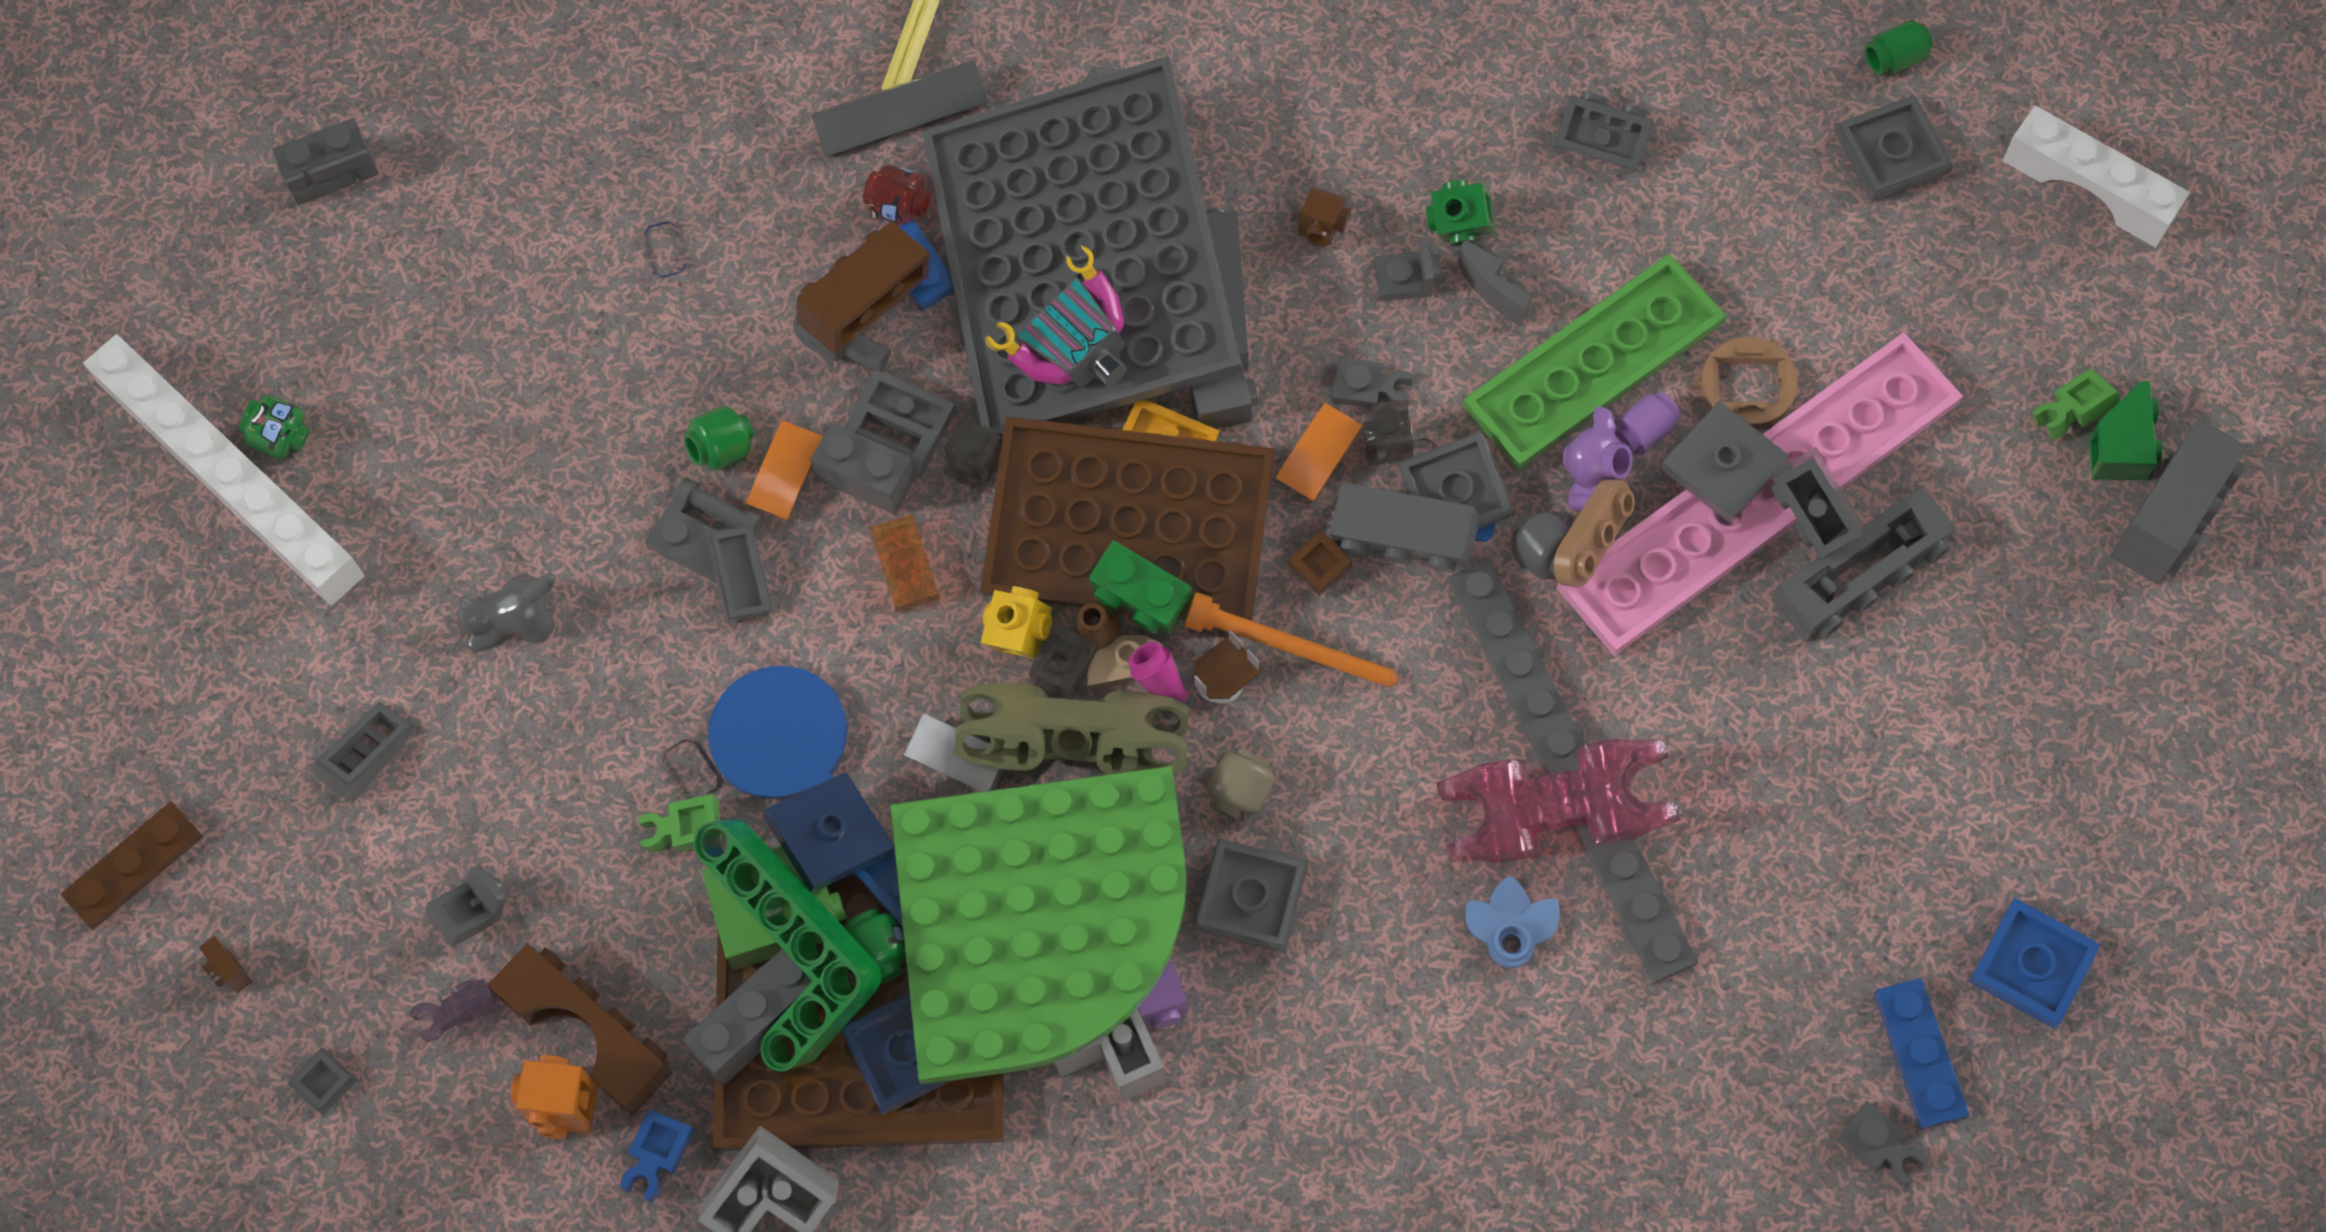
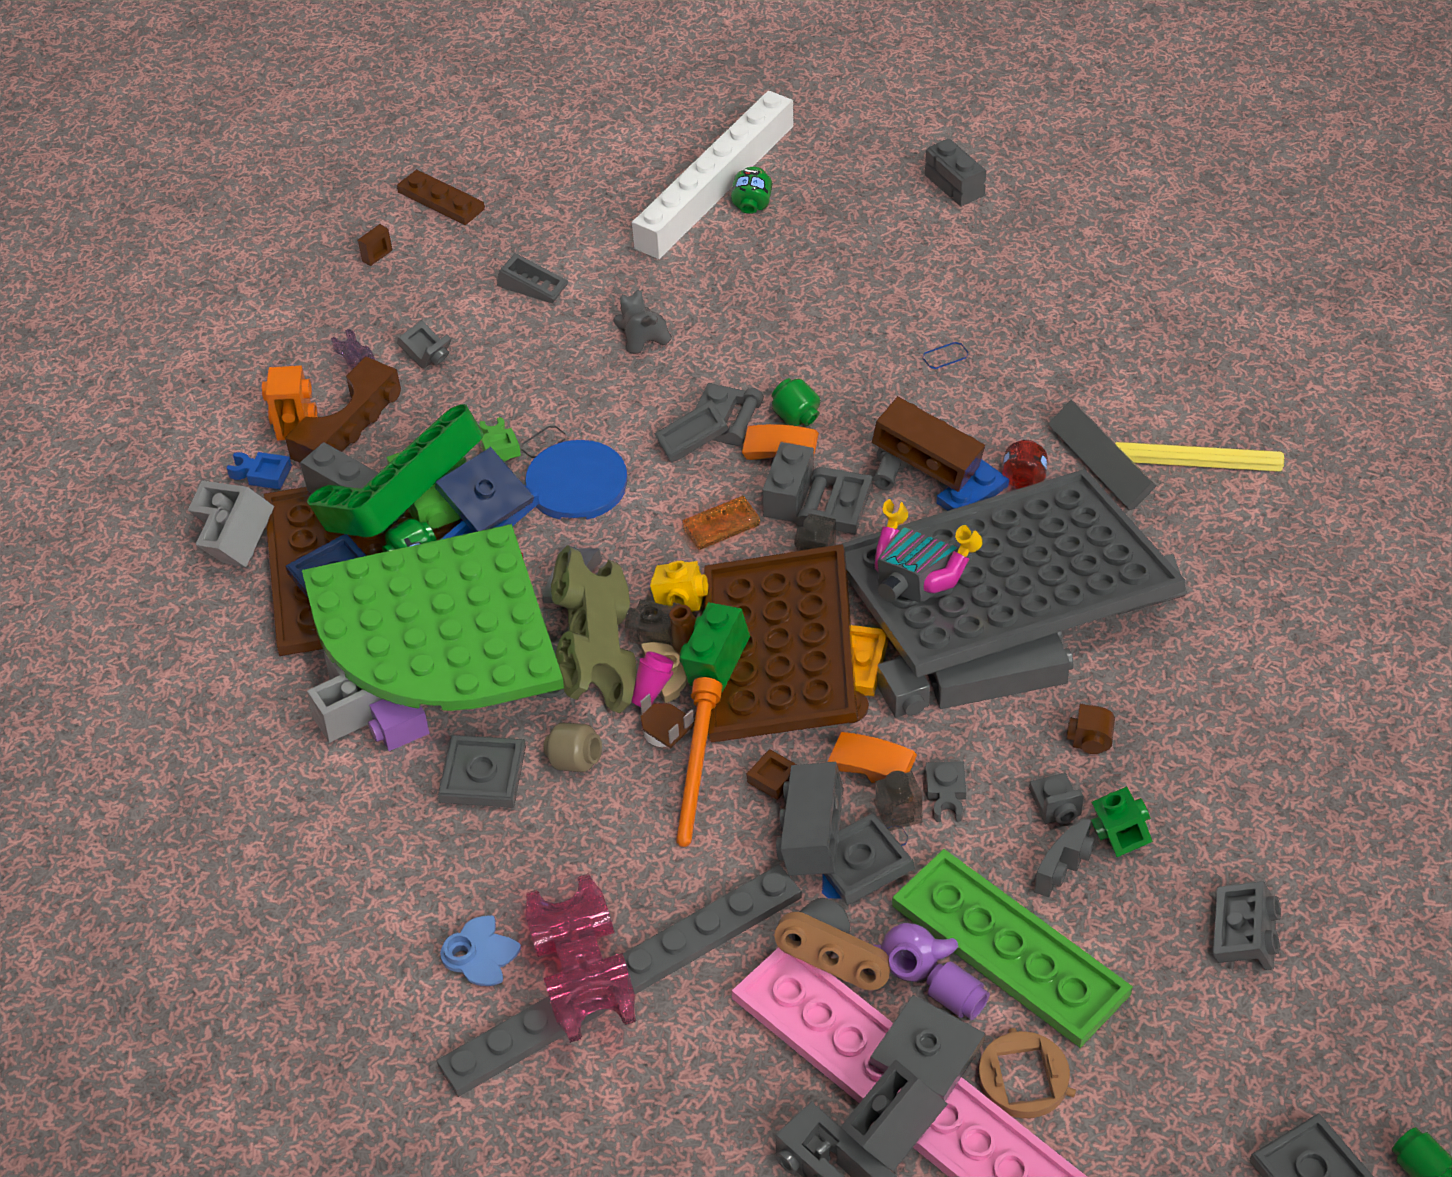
camera: 80 degrees right, 20 degrees down
dark grey tile [287,1047,358,1116] -> none

